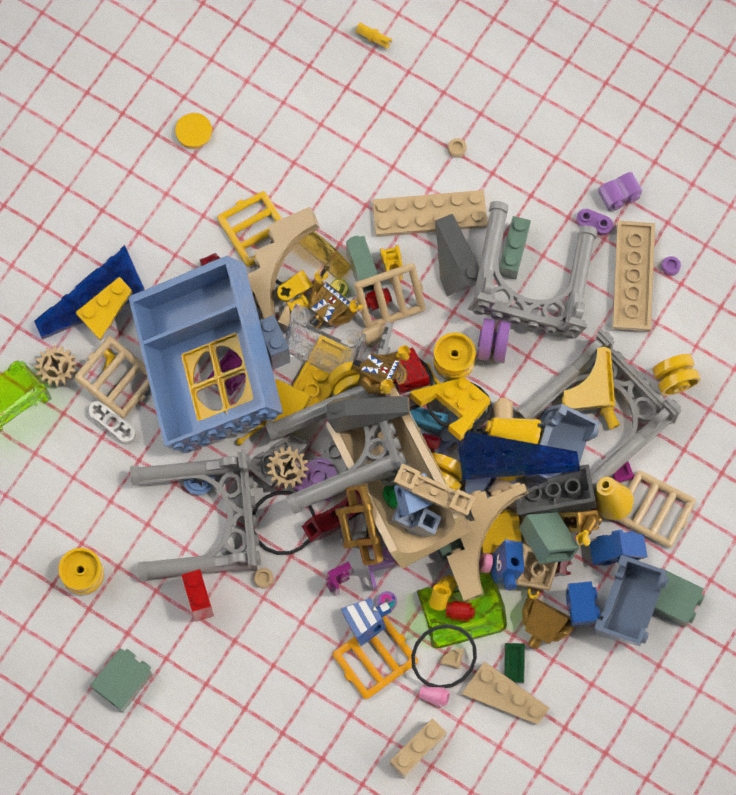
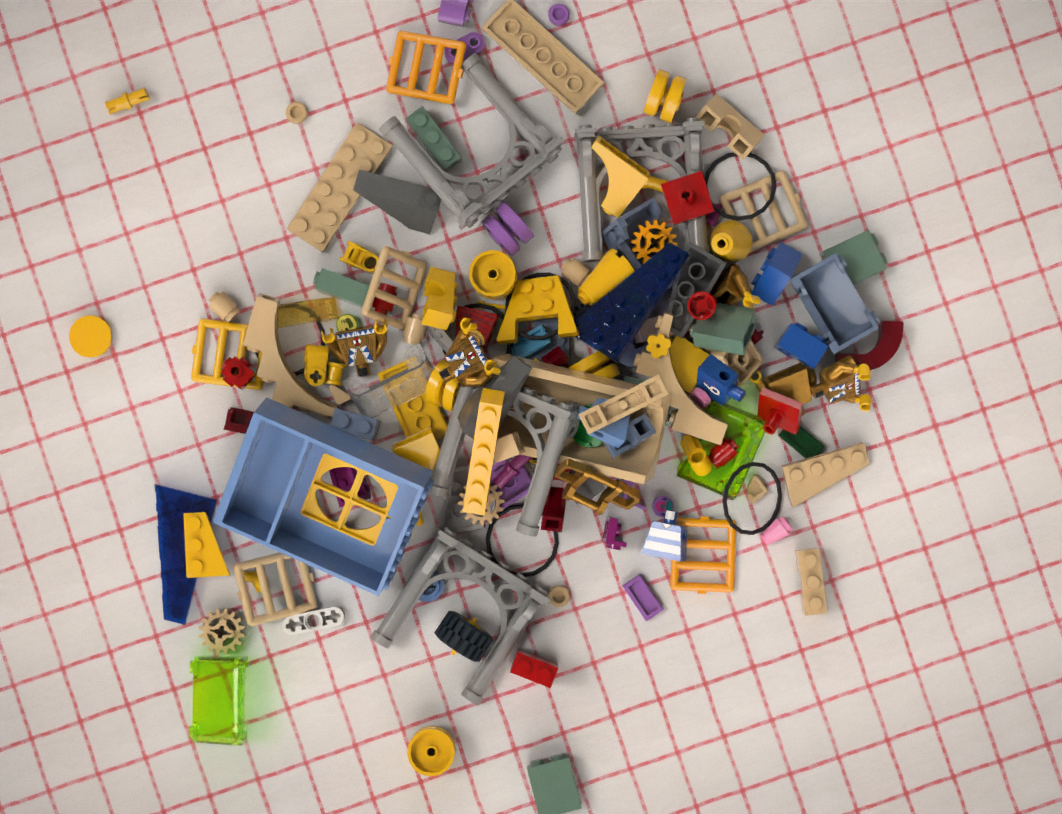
camera: 45 degrees left, 15 degrees up
none -> tan brick [209,291,240,323]
none -> red brick [221,356,257,390]
none -> light orange bar [386,31,466,104]
none -> yellow arch [422,267,458,330]
none -> black wheel [434,611,494,662]
none -> yellow arch [463,388,505,515]
none -> magenta pin [493,454,532,489]
none -> tan brick [494,431,525,463]
none -> medium lavender tile [622,574,664,621]
none -> light orange gear [630,219,677,266]
none -> yellow plant [646,334,671,359]
none -> red tile [661,171,715,226]
none -> red wheel [687,291,717,320]
none -> tan arch [695,94,765,160]
none -> black piece [705,152,777,221]
none -> red tile [757,388,803,435]
none -> pearl gold torso [810,355,872,411]
none -> dark red arch [835,321,904,370]

